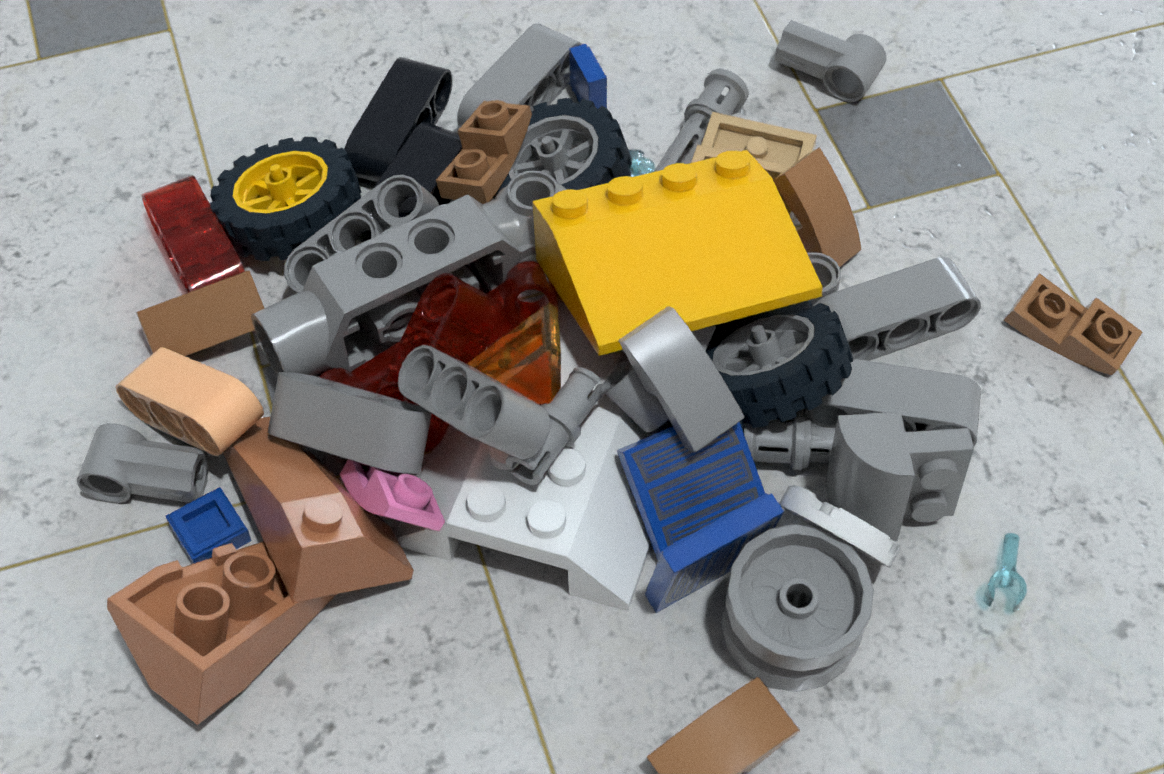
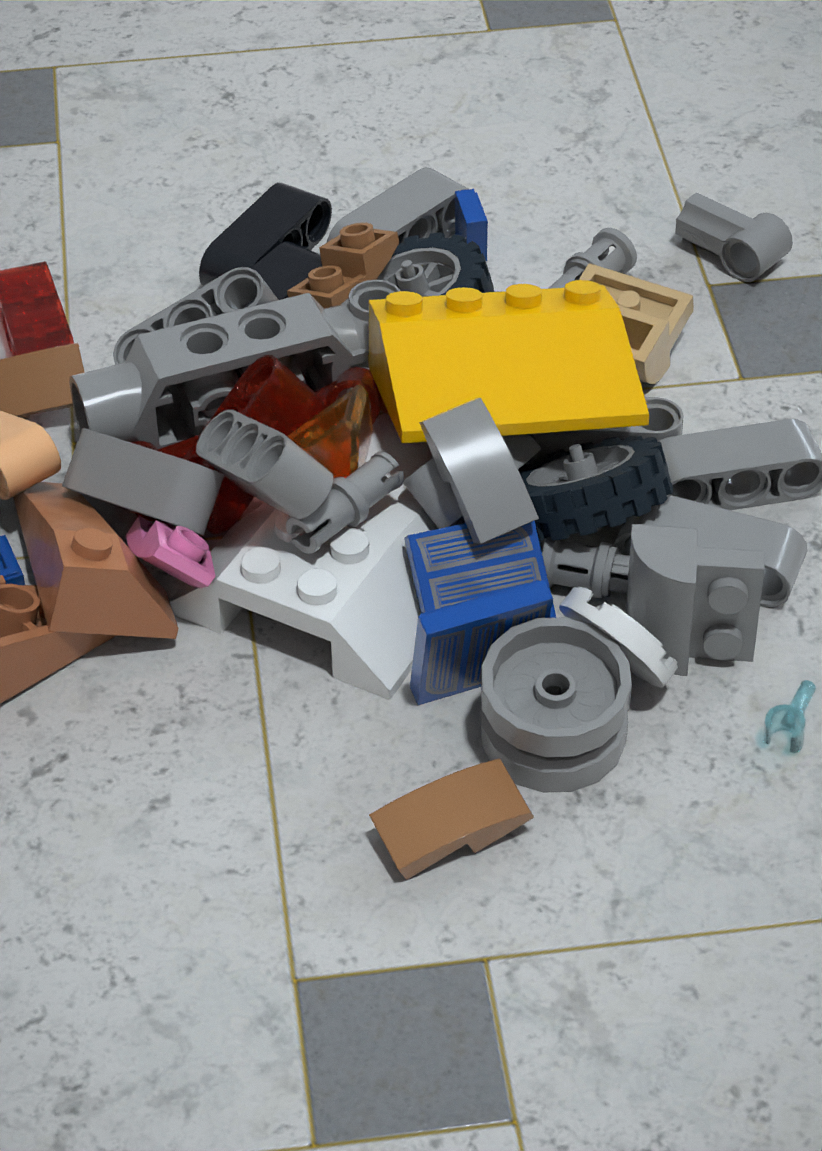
camera: 10 degrees right, 10 degrees down
black wheel [210,137,362,261] -> none
medium nougat slope [773,147,862,267] -> none

